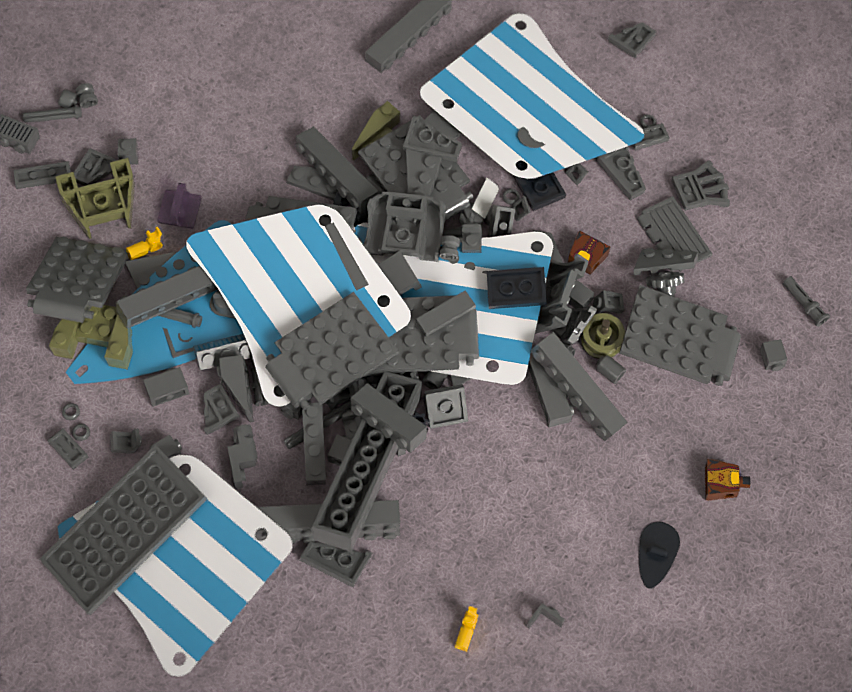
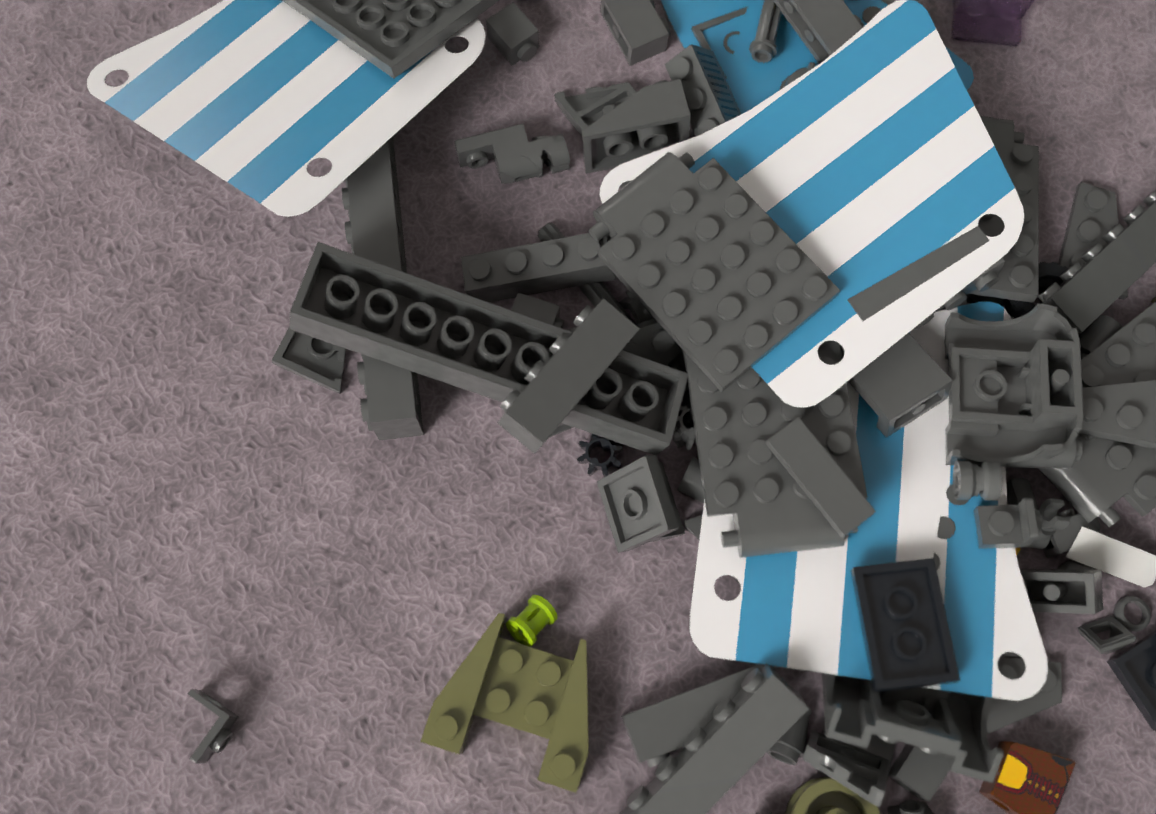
camera: 85 degrees right, 10 degrees up
yellow bar [455,606,479,652] -> none
none -> olive wedge [420,613,589,793]
none -> lime bush [506,595,558,647]

